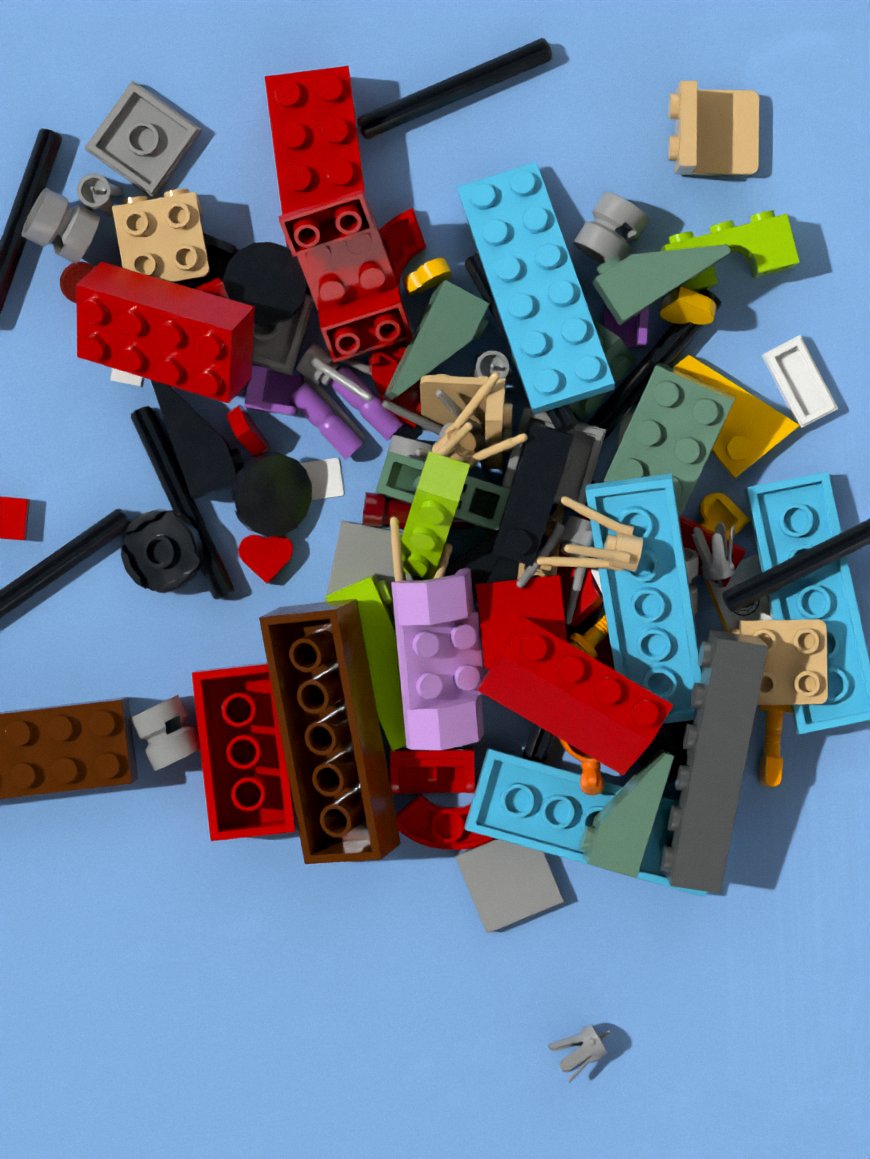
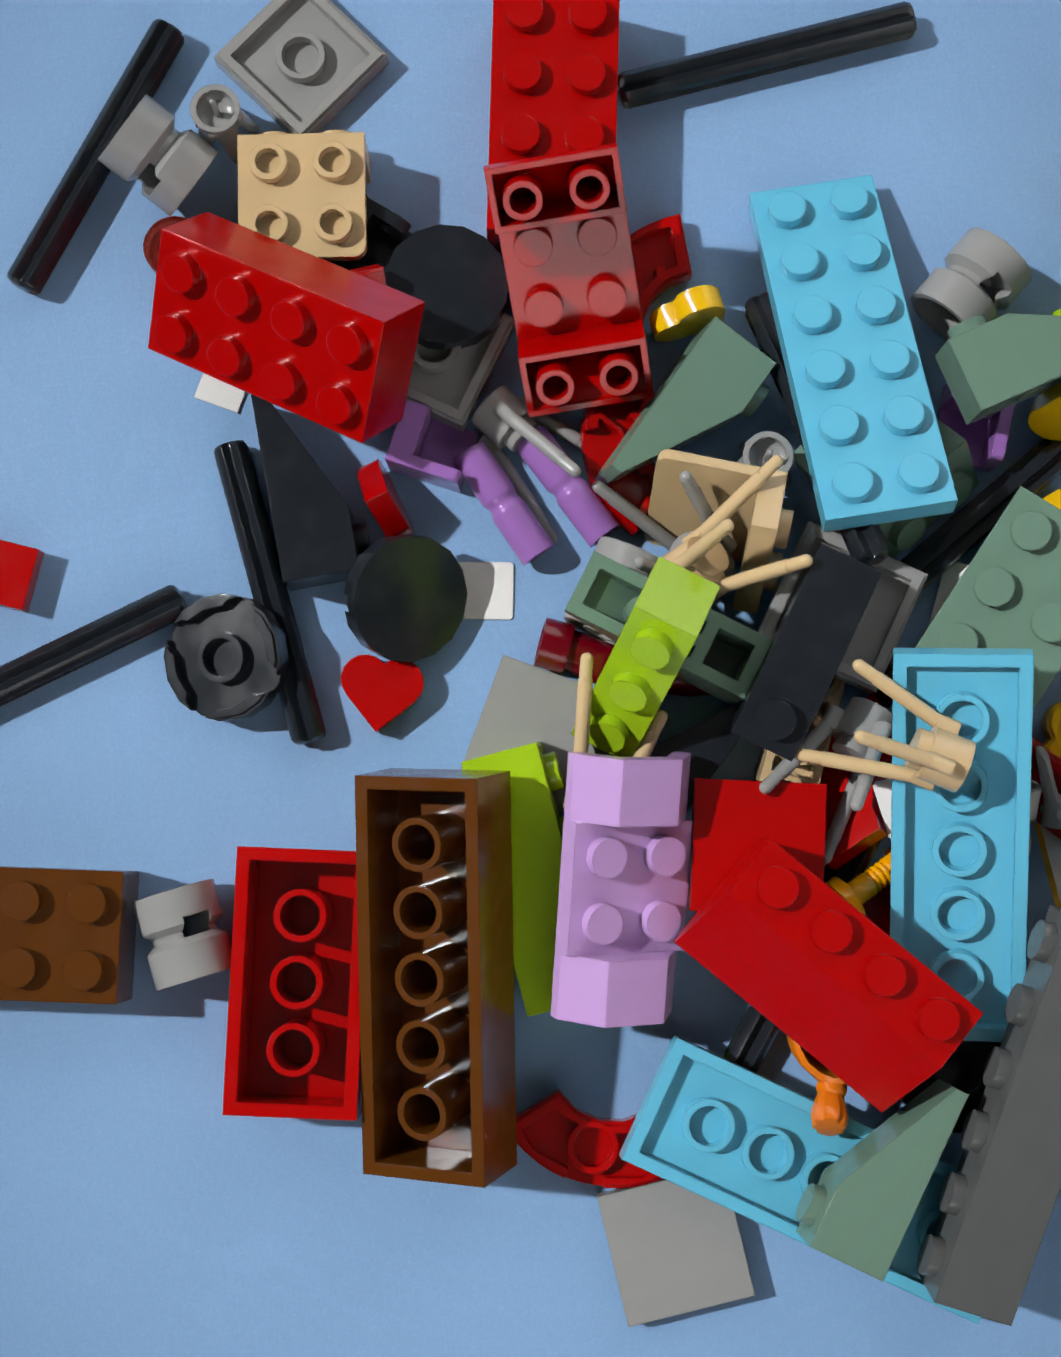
camera: 15 degrees right, 5 degrees down
red hinge [390,747,475,794] -> none

